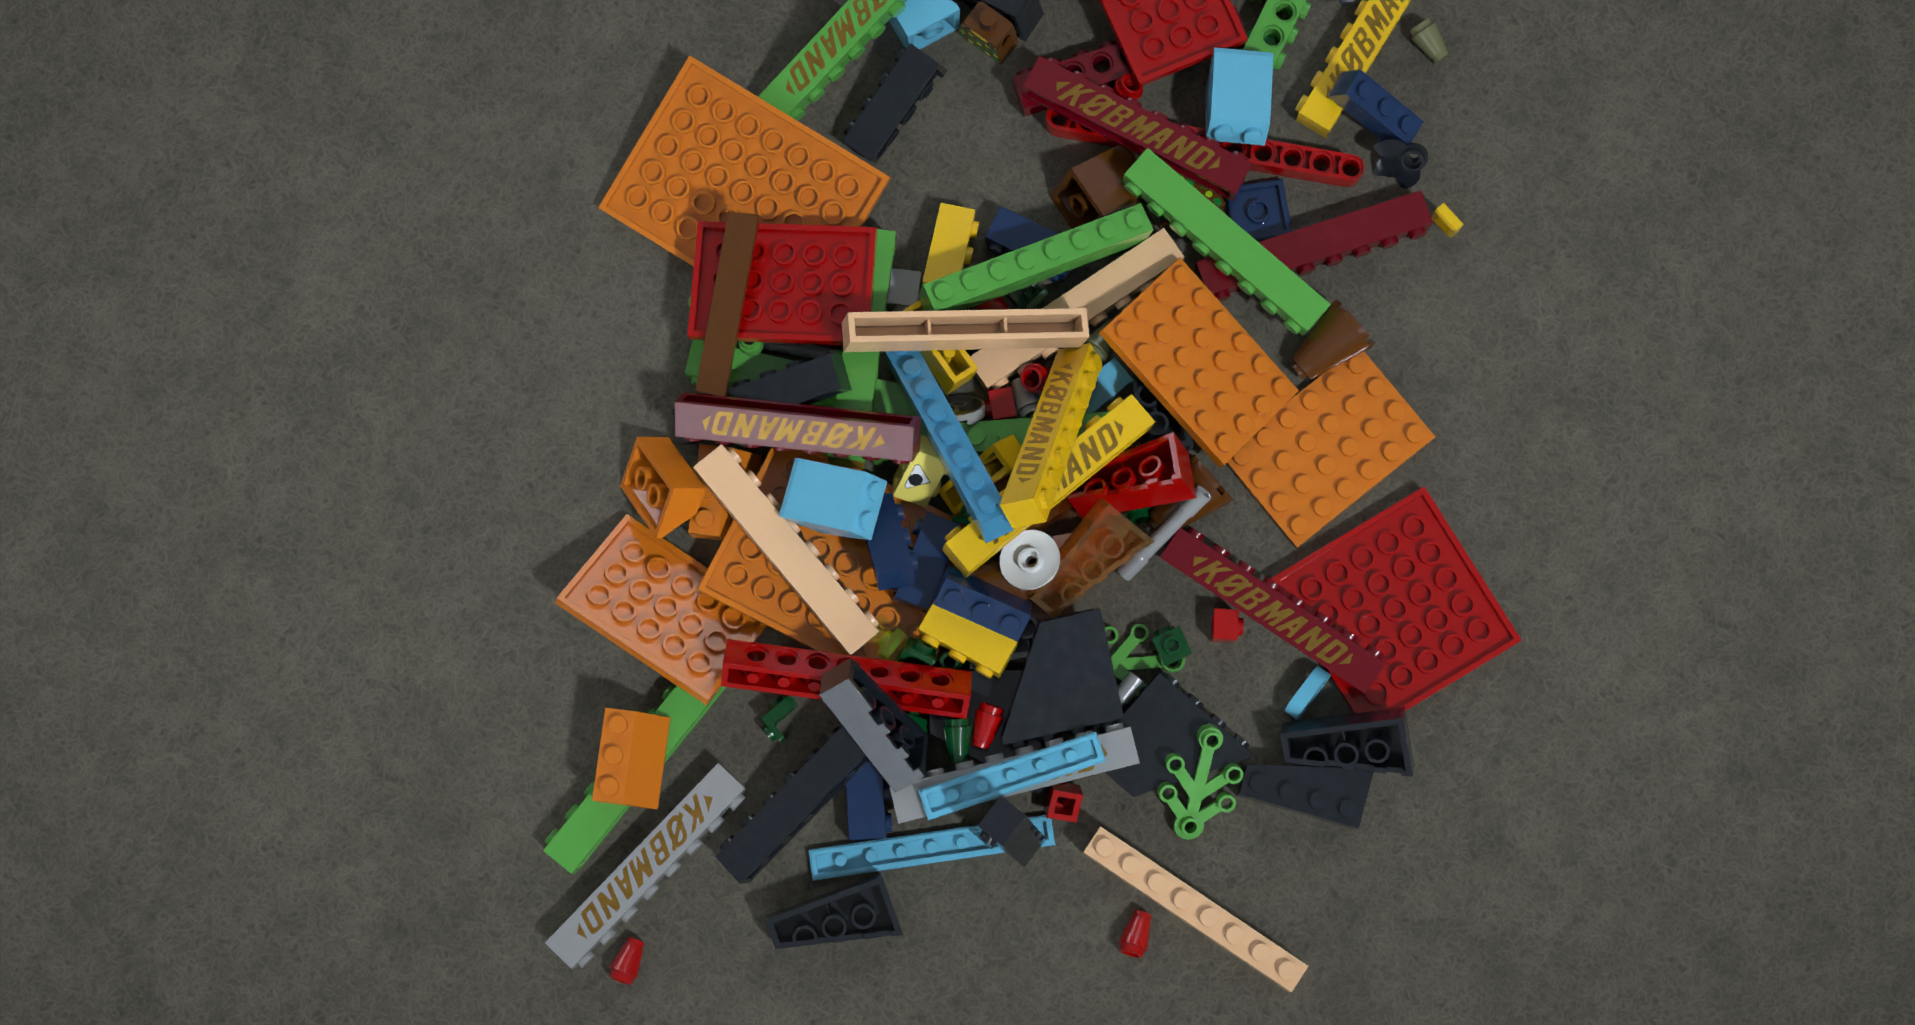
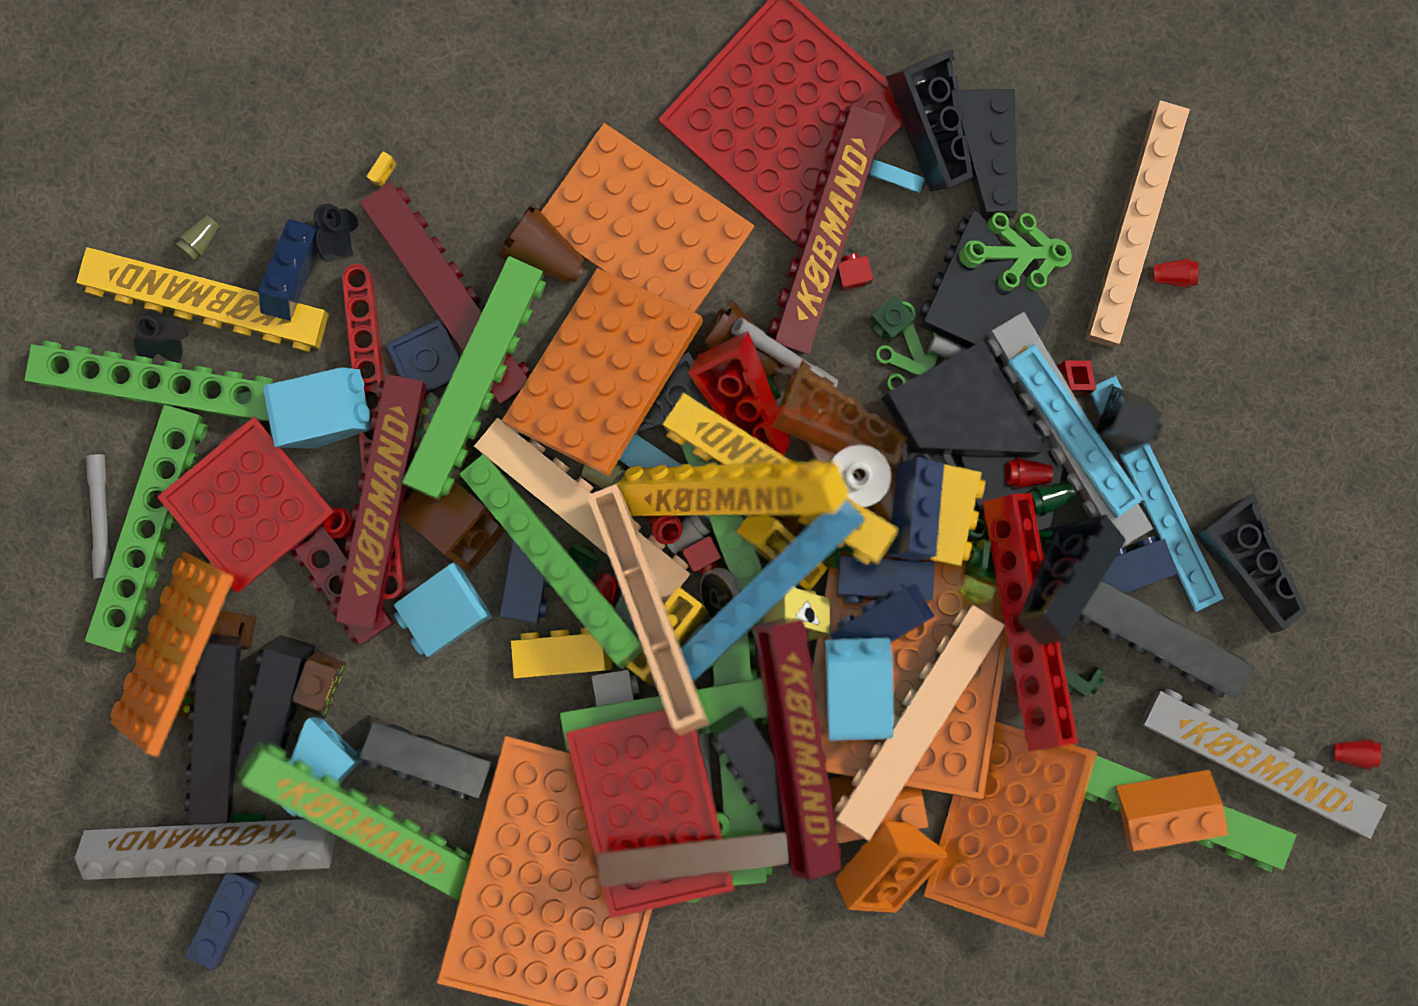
camera: 105 degrees left, 5 degrees up
none -> medium azure slope [394,563,493,657]

